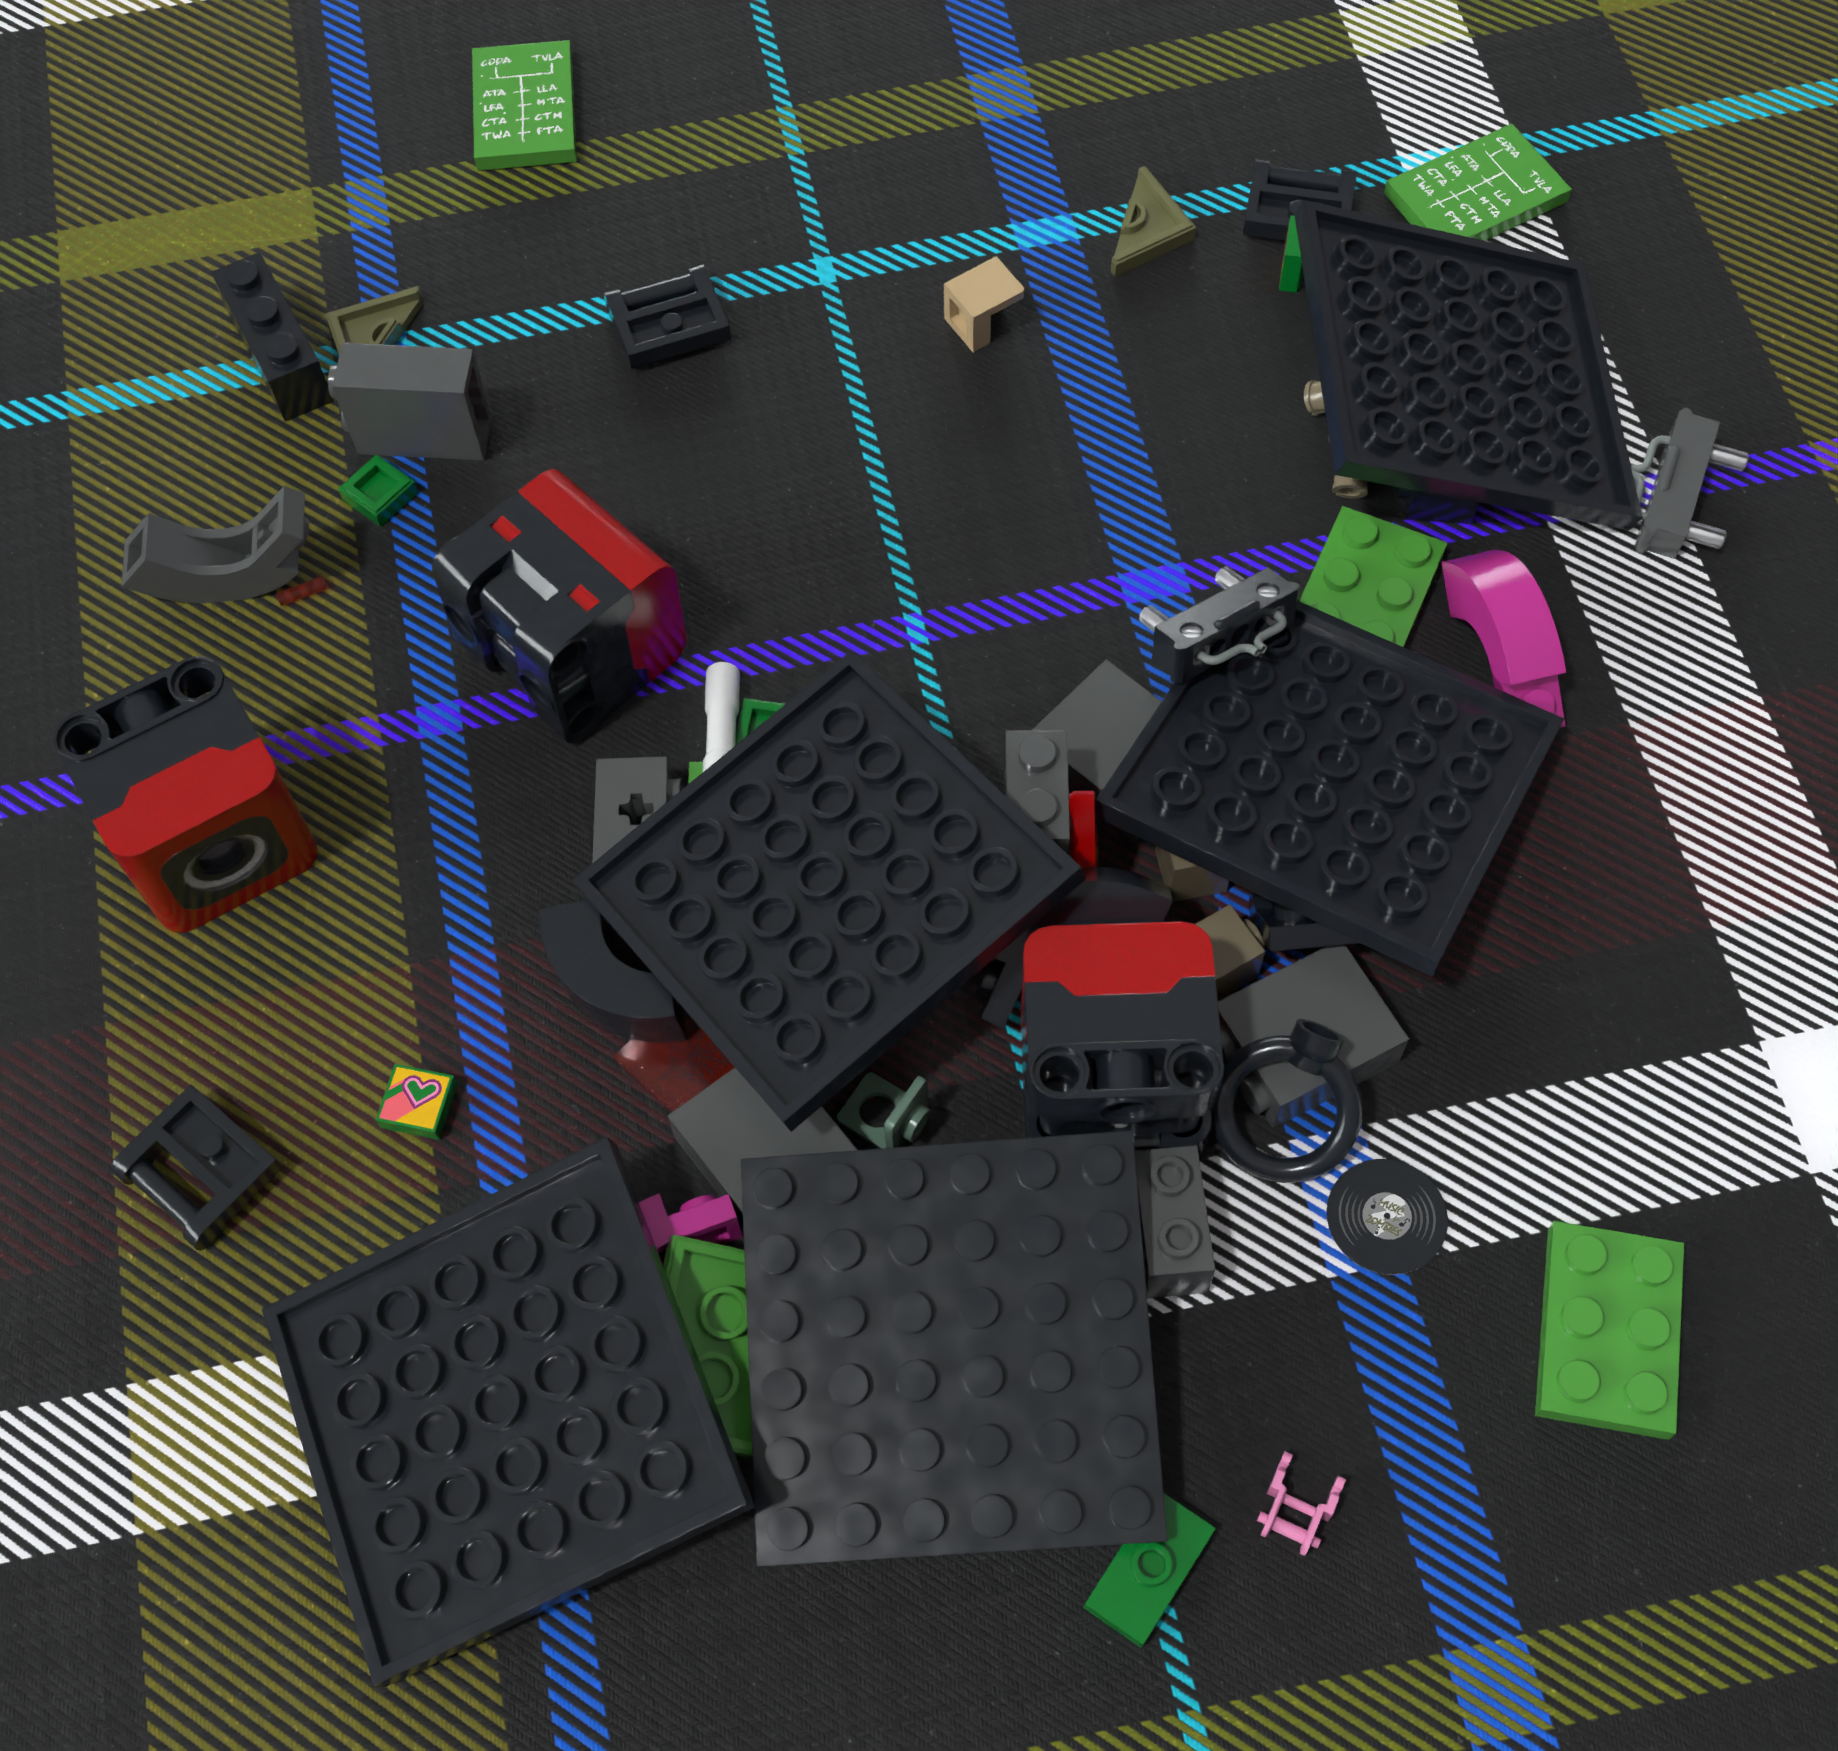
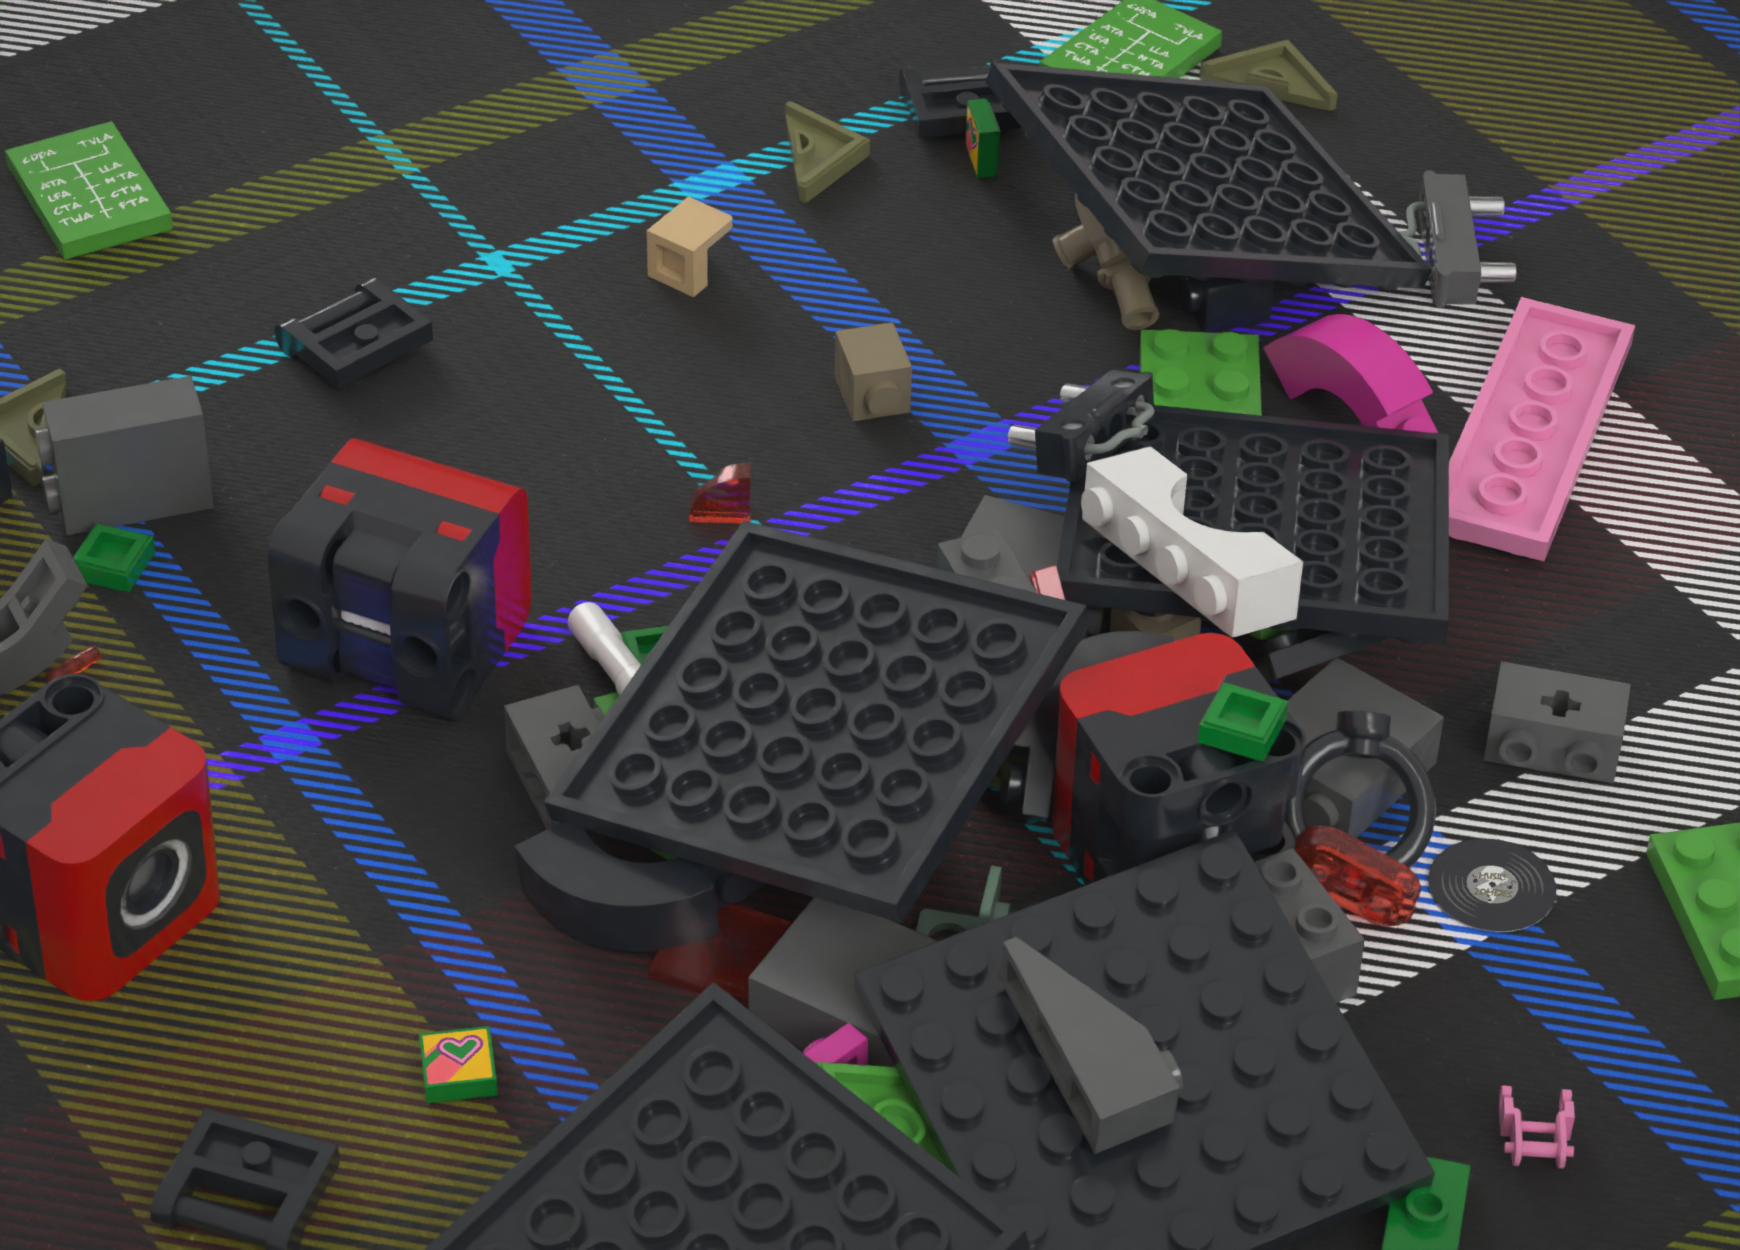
camera: 25 degrees left, 20 degrees down
none -> clear red tile [689,463,751,524]
none -> dark tan brick [835,322,912,422]
none -> dark grey slope [999,937,1183,1154]
none -> white arch [1081,447,1303,638]
none -> green tile [1198,682,1288,762]
none -> olive tile [1199,40,1338,111]
none -> clear red plate [1293,826,1421,926]
none -> bright pink plate [1449,297,1635,561]
none -> dark grey brick [1483,661,1631,784]

